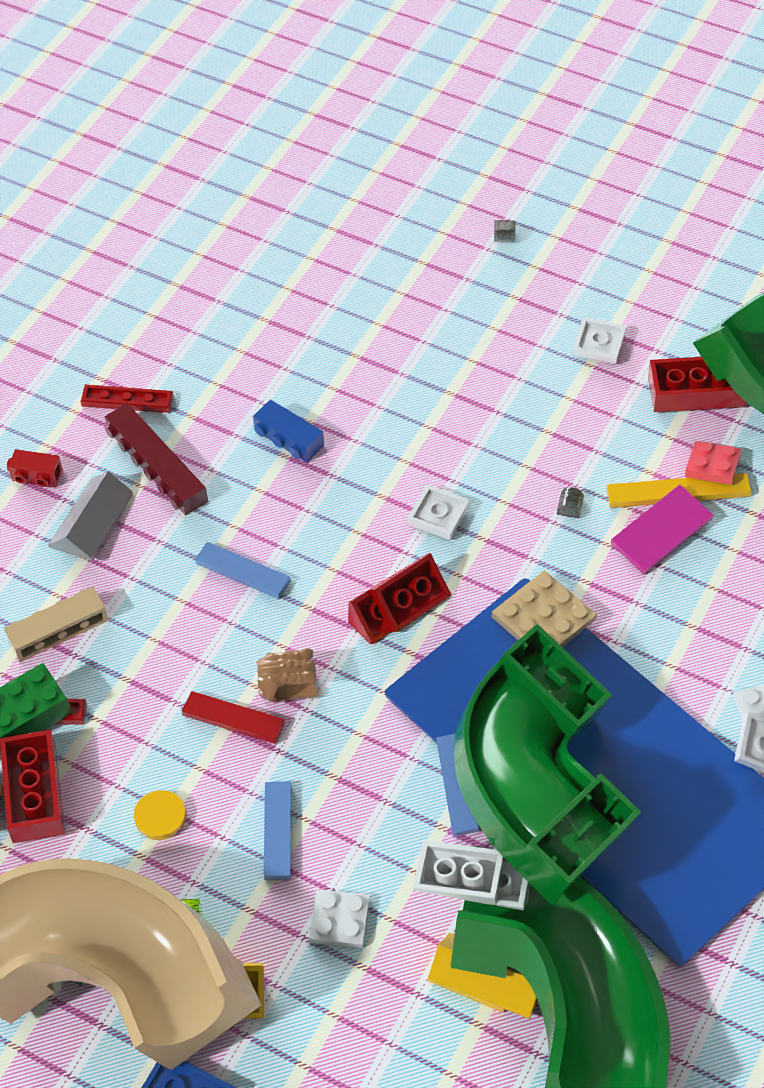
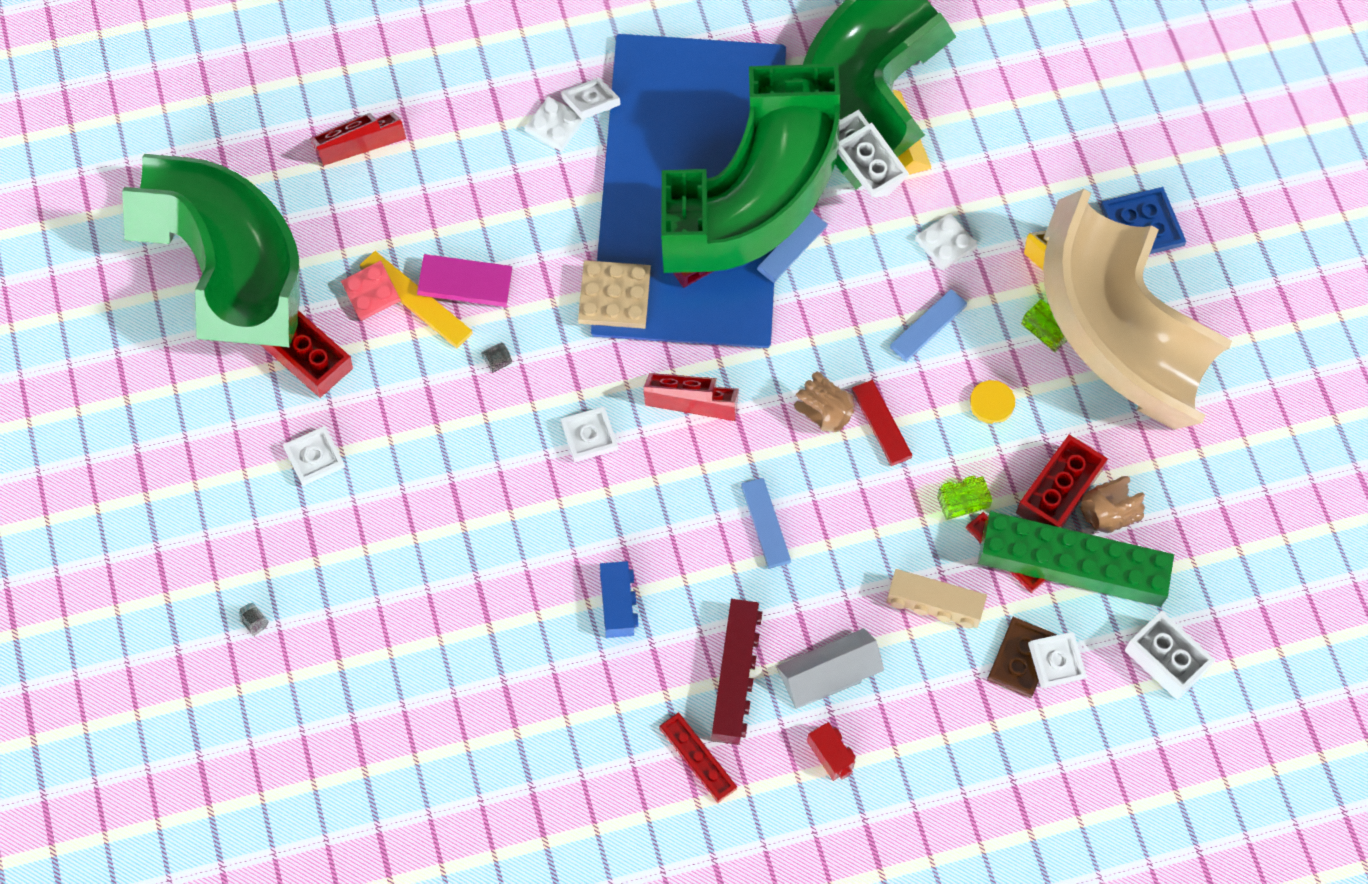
camera: 140 degrees left, 10 degrees up
none -> clear neon green brick [937,476,993,520]

